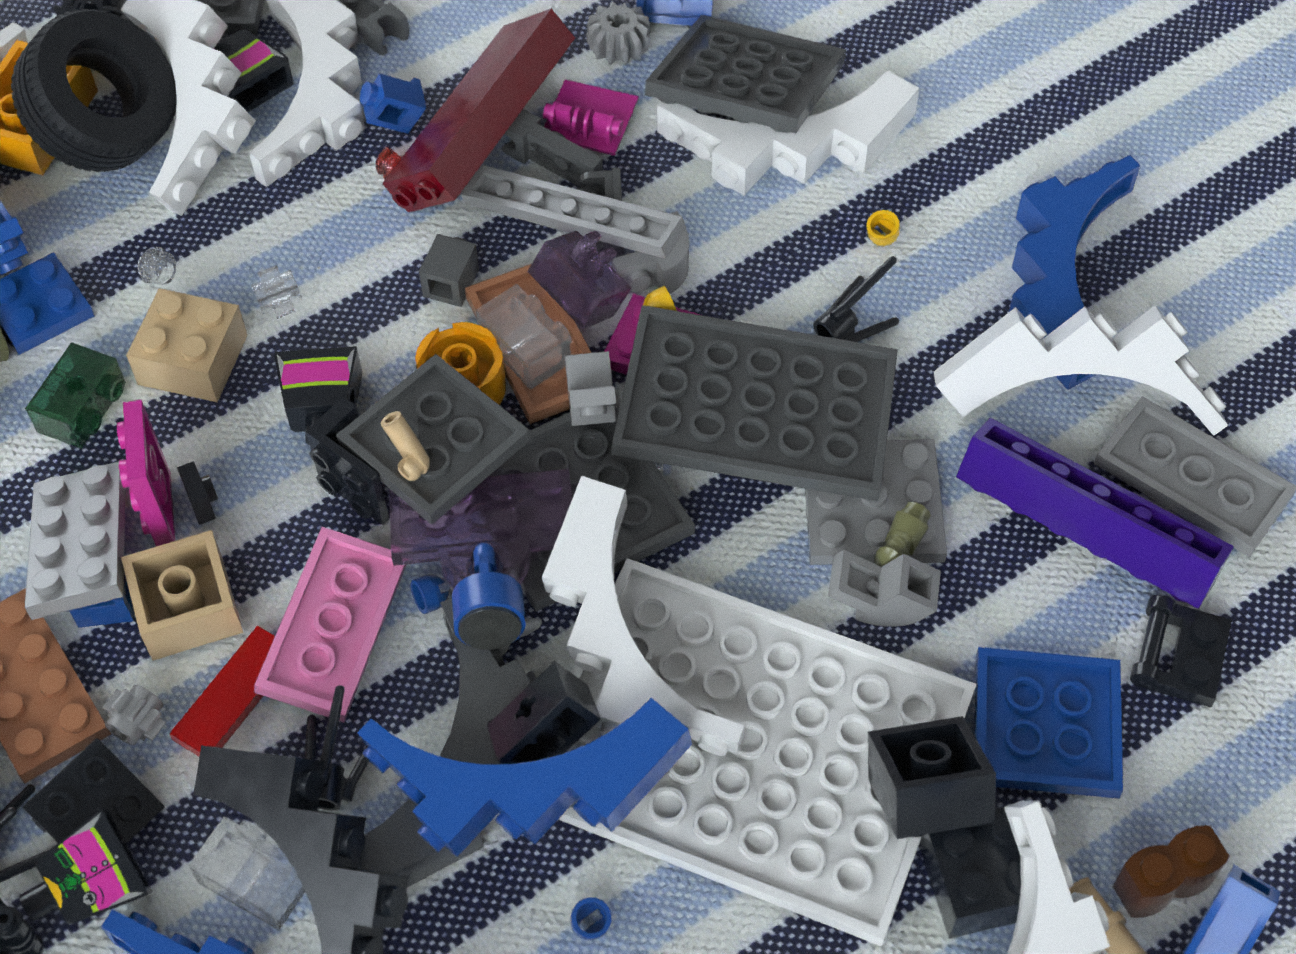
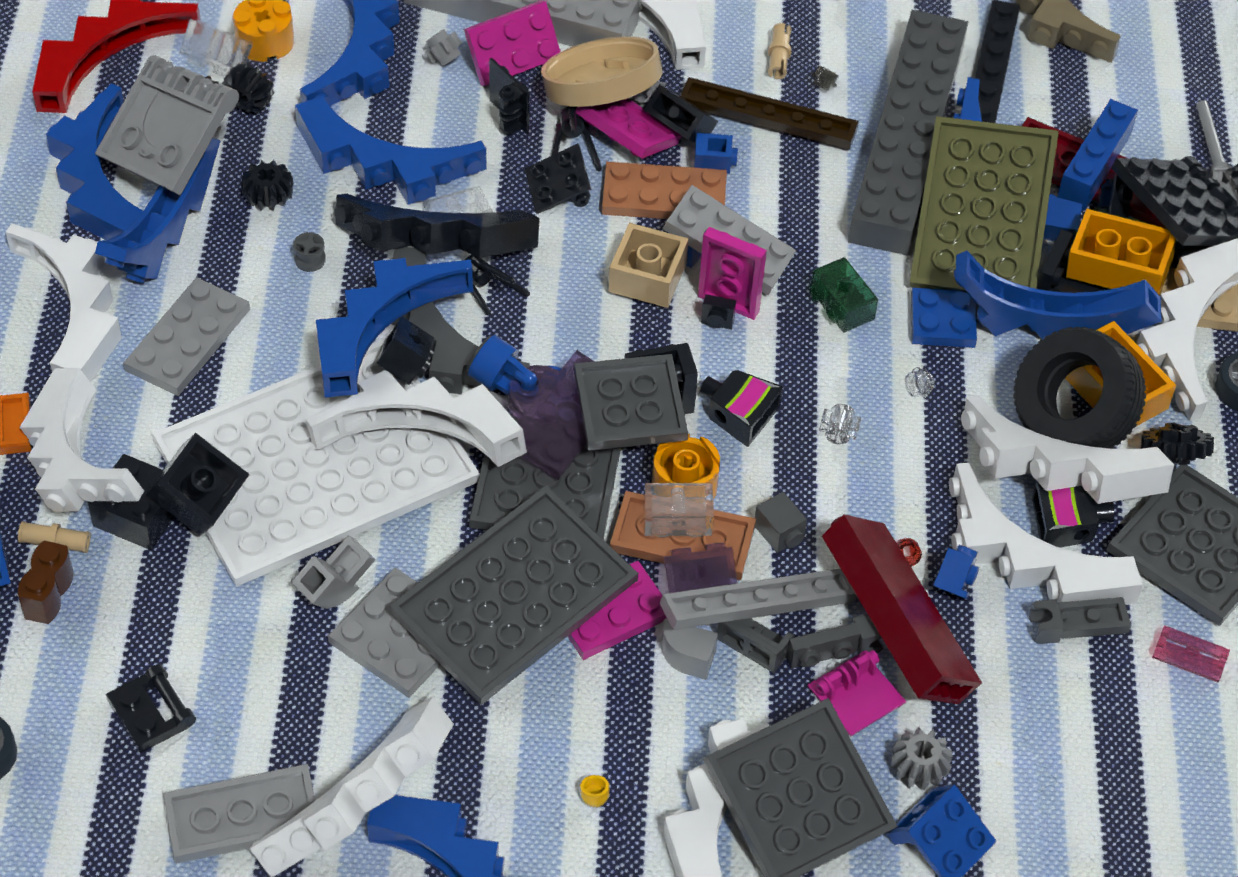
camera: 125 degrees right, 5 degrees down
torso [19,810,153,925] -> none
light grey gear [103,685,166,745] -> none
tan brick [126,288,248,402] -> none
red tile [169,625,275,757] -> none
bright pink plate [254,527,408,722] -> none
tan arm [380,411,430,481] -> none
light grey brick [564,351,616,426] -> none
blue hinge [570,897,612,940] -> none
yellow hinge [643,285,677,311] -> none
black plant [813,256,899,342] -> none
olive arm [874,502,931,567] -> none
dark purple brick [956,417,1234,609] -> none
blue plate [974,647,1123,799] -> none

